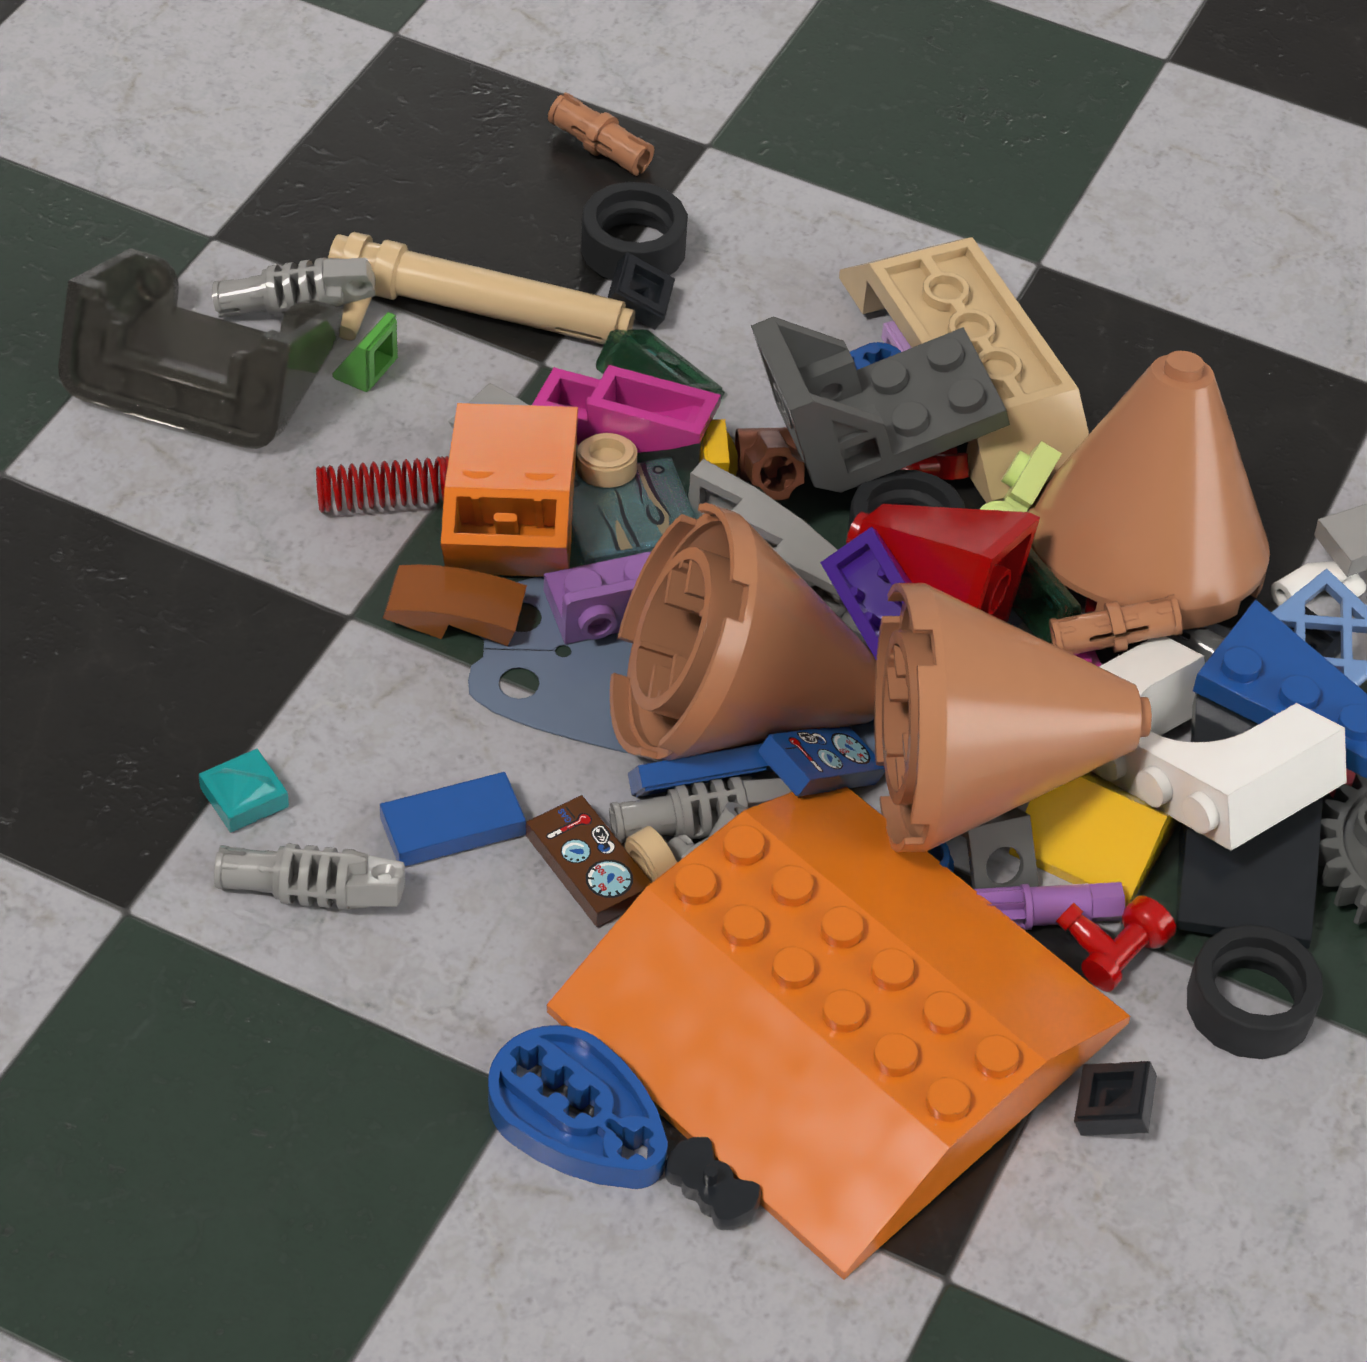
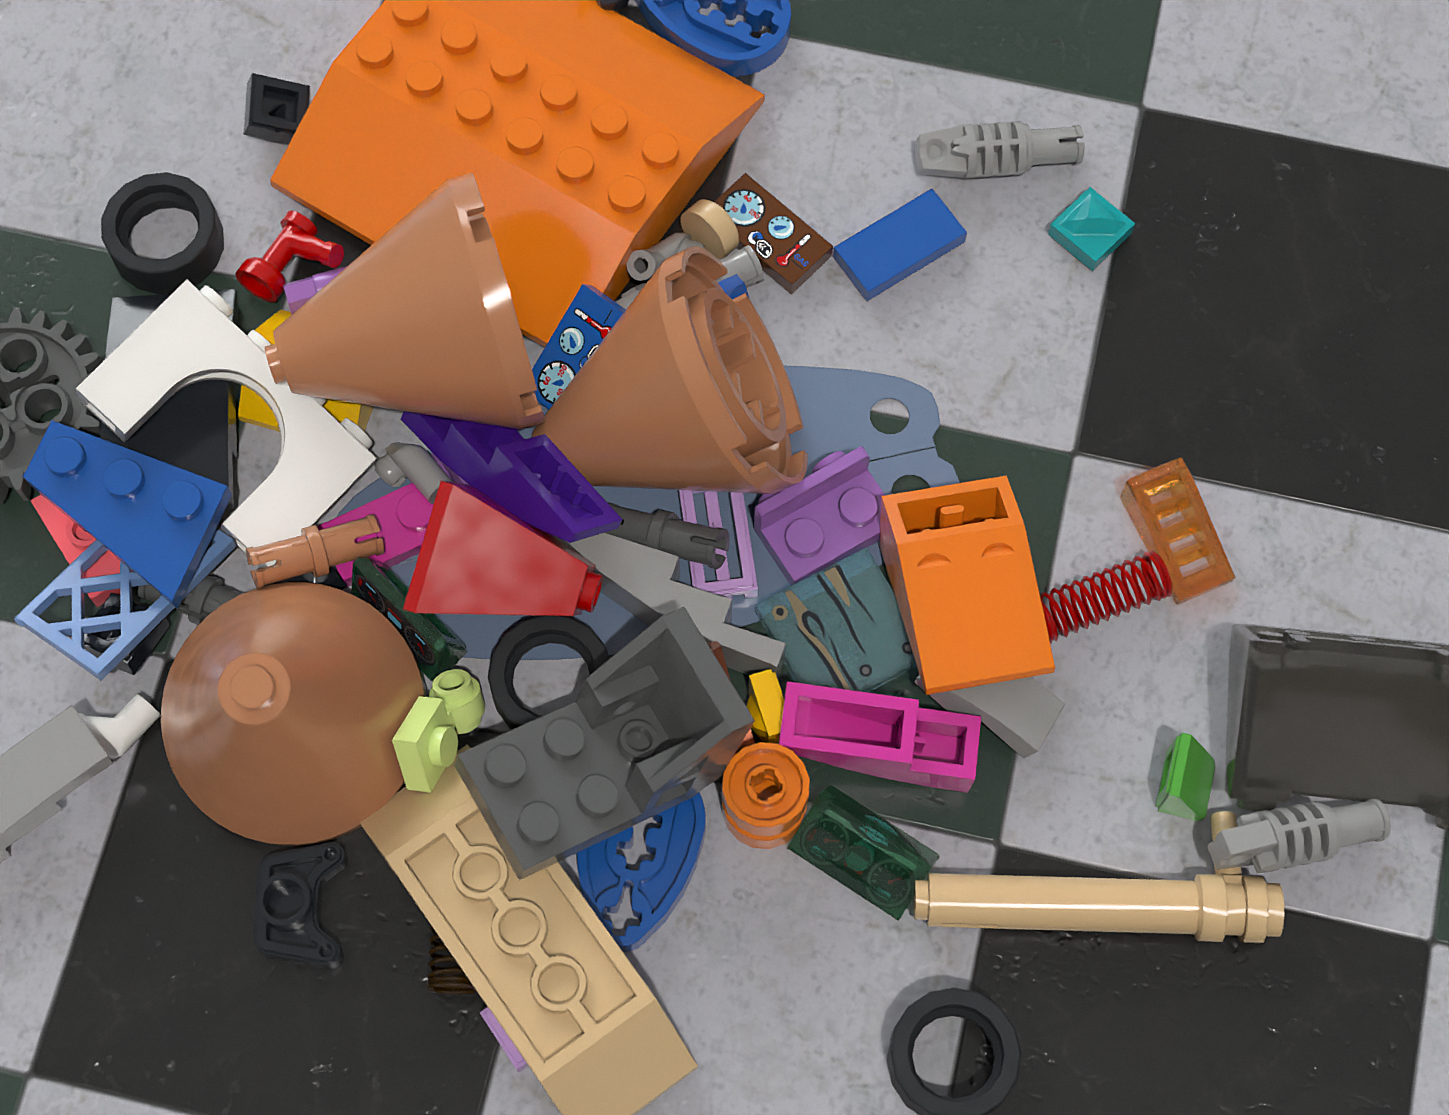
camera: 170 degrees right, 20 degrees up
dark orange slope [383,564,527,646] -> none
tan tile [577,433,637,488] -> none
black tile [608,252,675,330] -> none
none -> orange wheel [722,742,810,849]
none -> clear orange slope [1120,458,1235,605]

